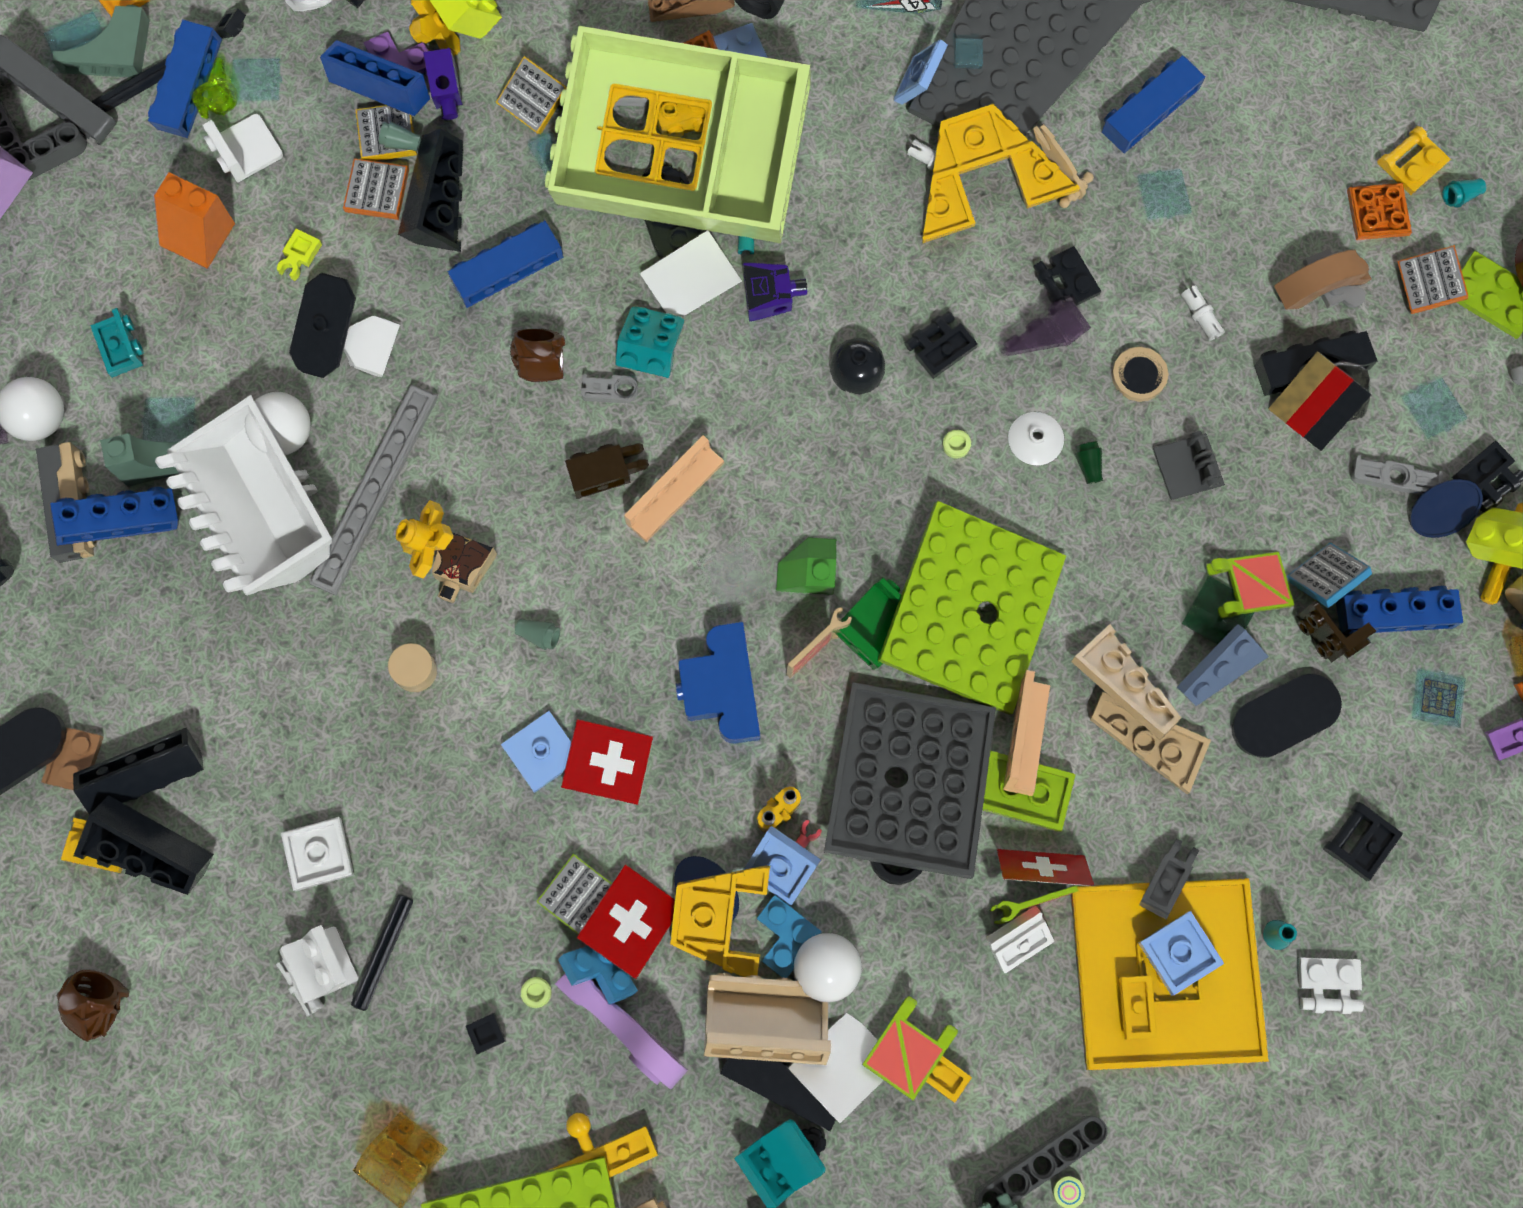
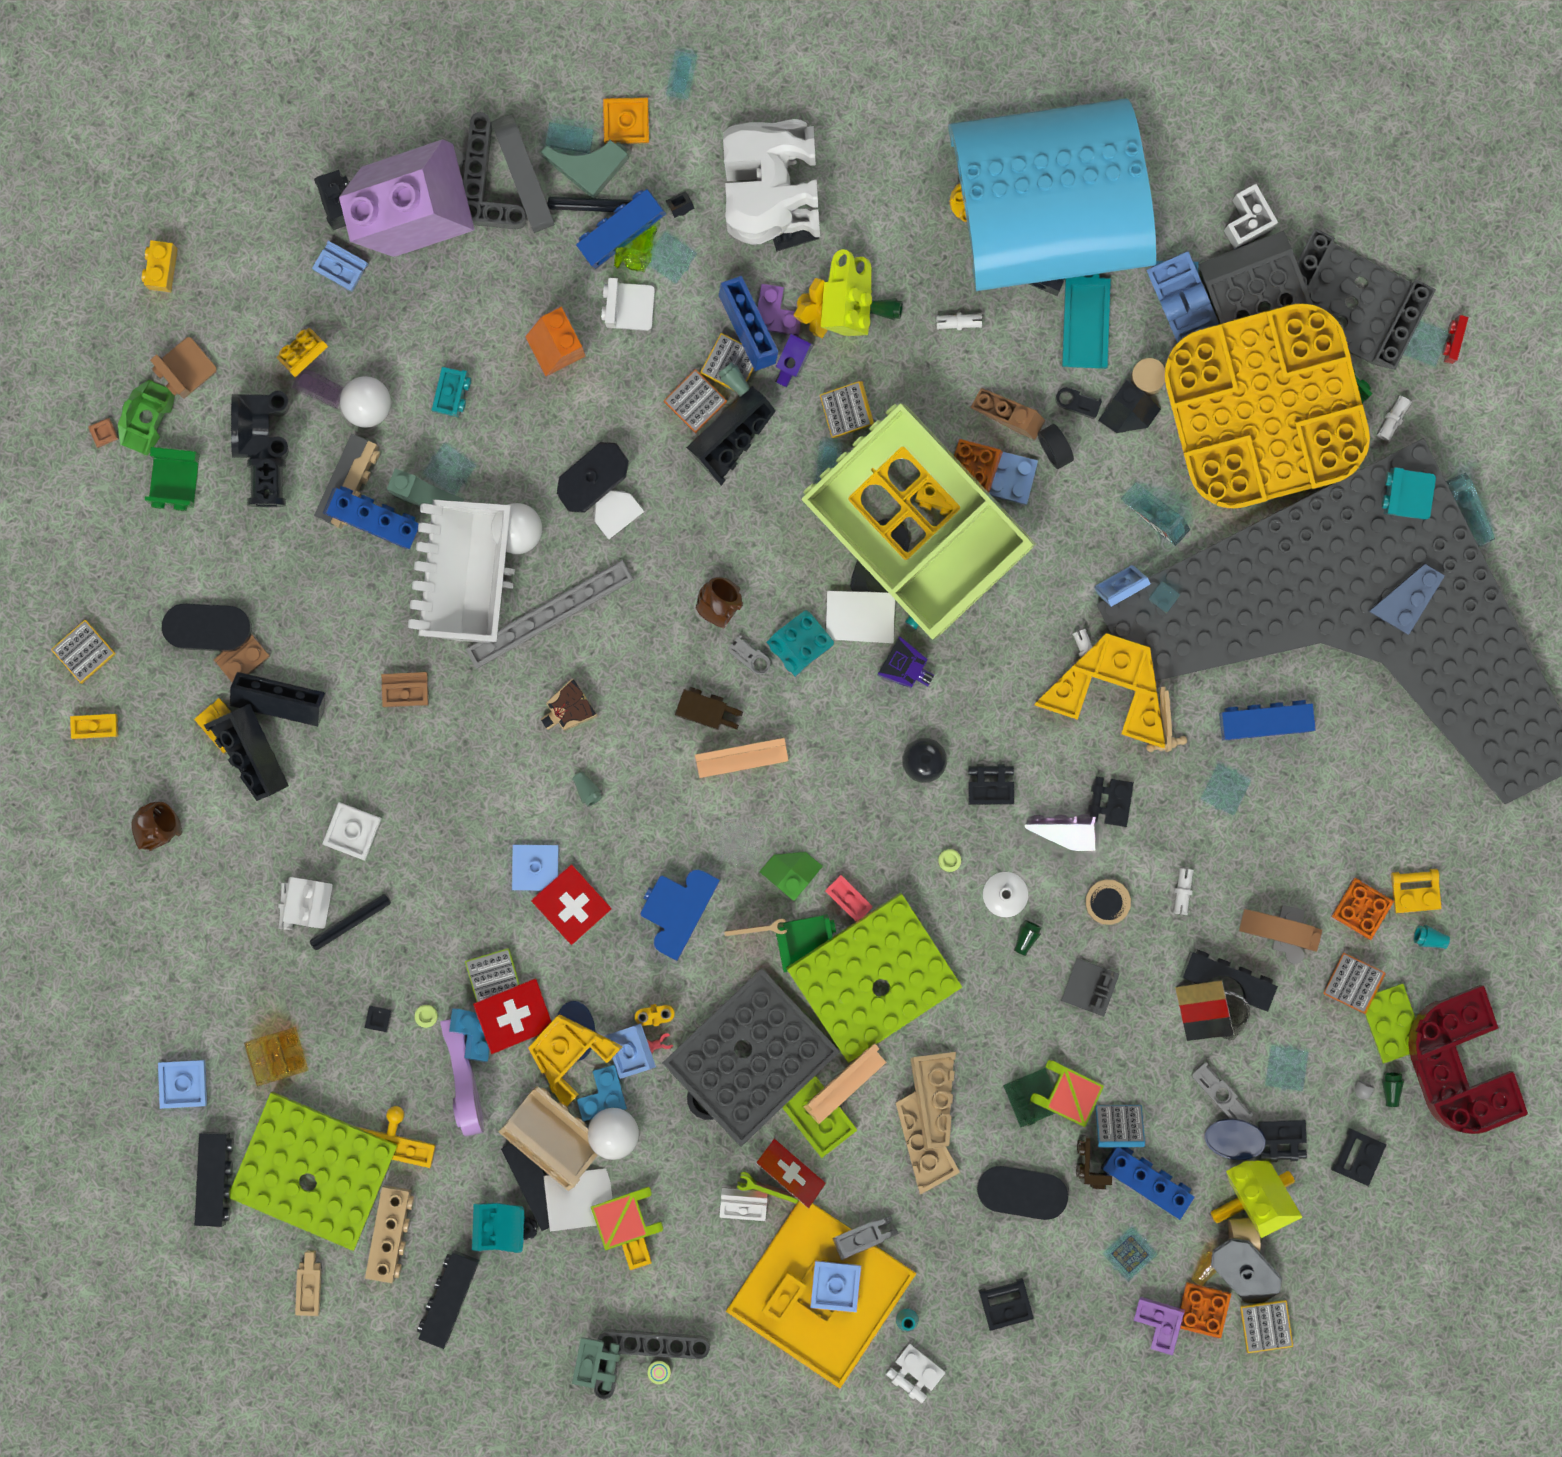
camera: 40 degrees right, 10 degrees up
neon yellow plate [277,229,322,281] -> none
tan piece [388,643,437,692] -> none
yellow plant [395,500,453,579] -> none
blue brick [447,221,564,308] -> none
sand blue wing [1177,624,1269,706] -> none
none -> medium nougat plate [381,672,429,707]
none -> coral plate [825,875,873,921]

